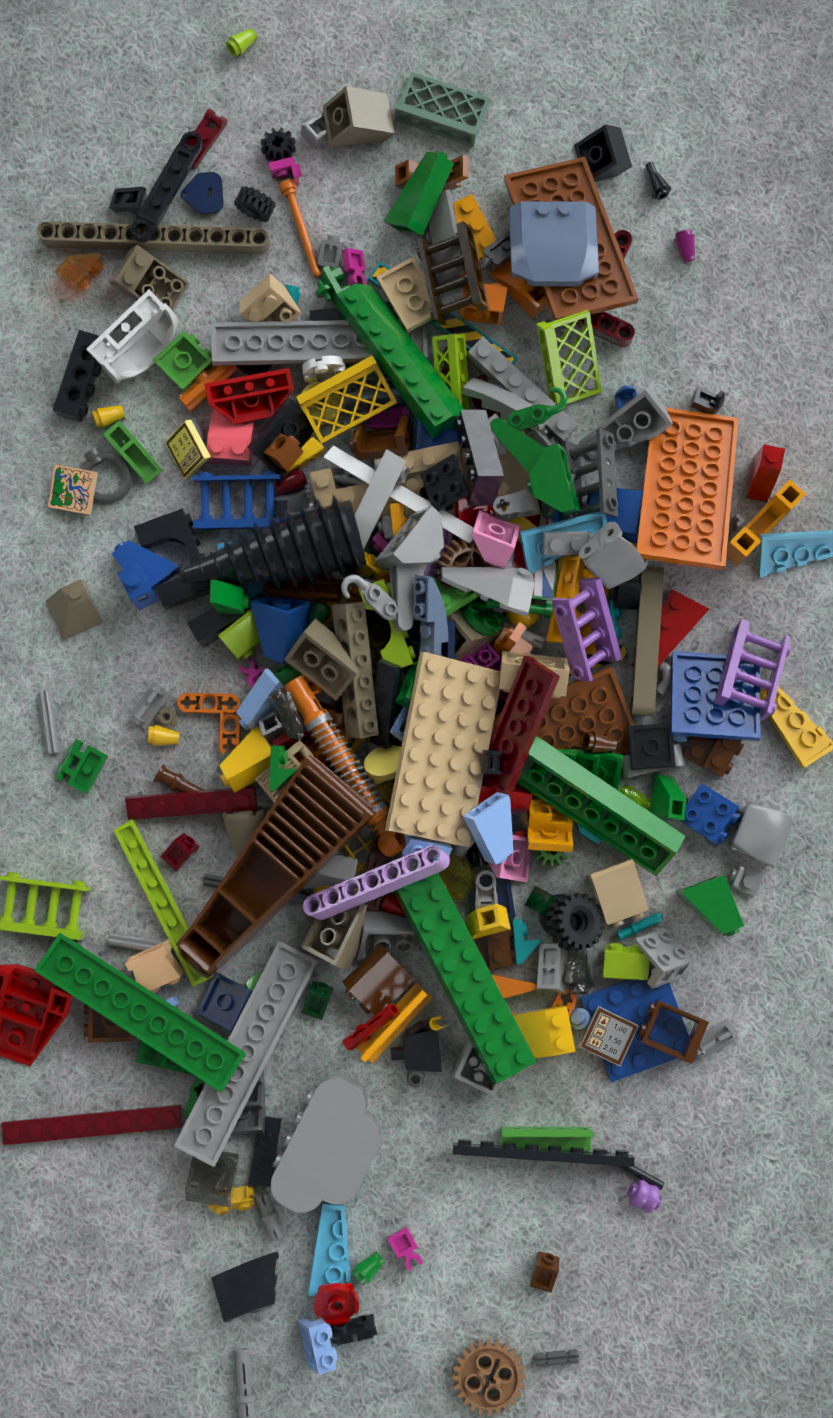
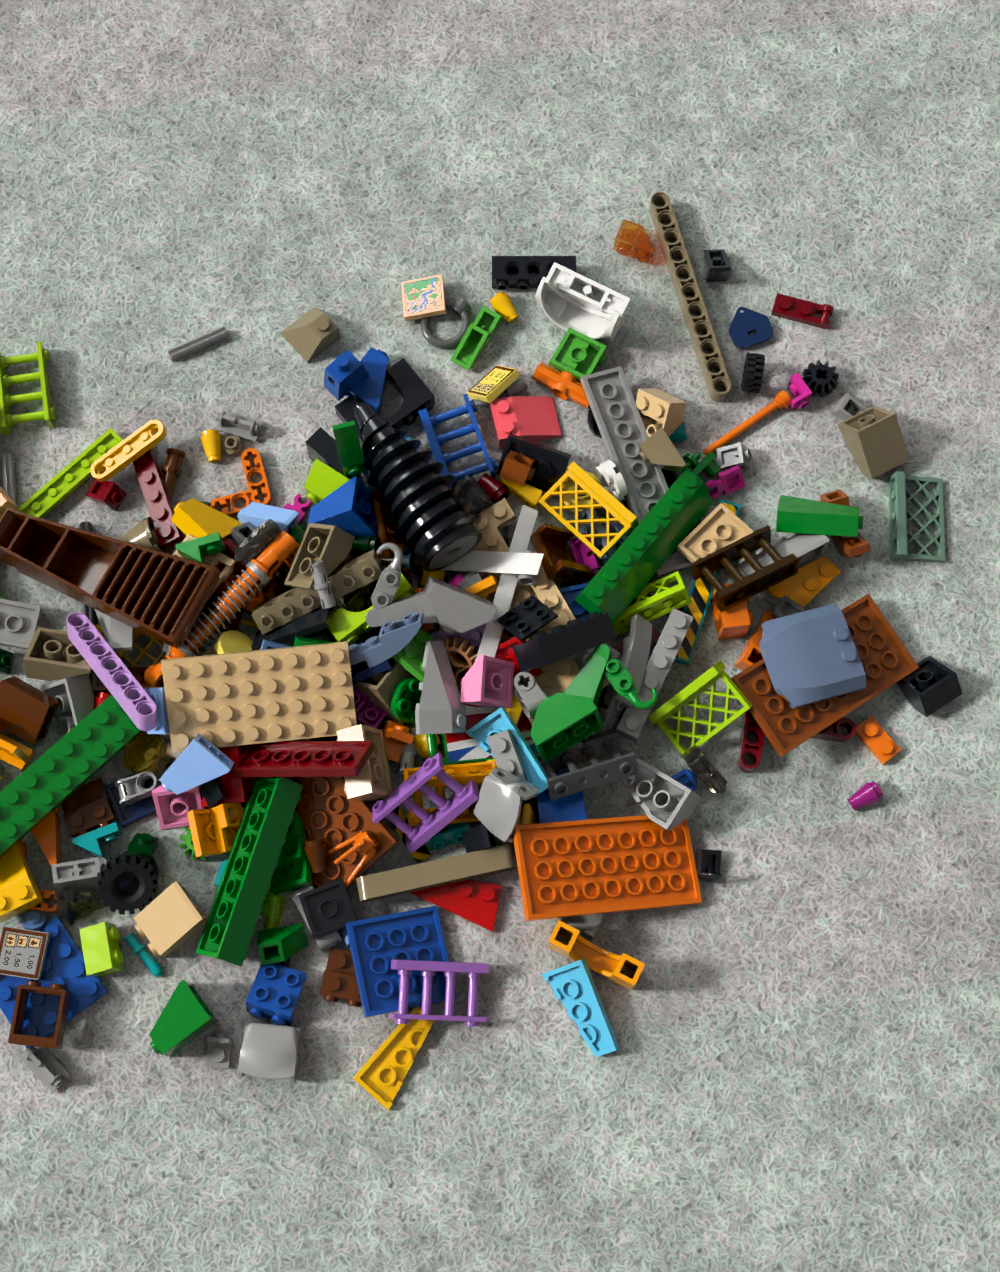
camera: 70 degrees right, 10 degrees down
green plate [55,739,109,794] -> none
dark tan slope [109,245,190,311] -> none
black plate [131,131,203,242] -> none
red wedge [204,368,294,425] -> none
lime cone [226,28,257,57] -> none
yellow slope [464,904,510,939] -> none
black bush [481,750,503,774] -> none
light grey bracket [635,928,694,989] -> none
black cone [645,162,671,200] -> none
light grey arm [656,663,672,696] -> none
red slope [746,444,785,502] -> none
none -> yellow plate [90,420,167,482]
none -> light grey pin [309,561,337,609]
none -> orange plant [328,830,378,886]
none -> dark tan slope [639,428,686,473]
none -> clear smoke rock [682,745,727,794]
none -> orange plate [855,716,901,765]

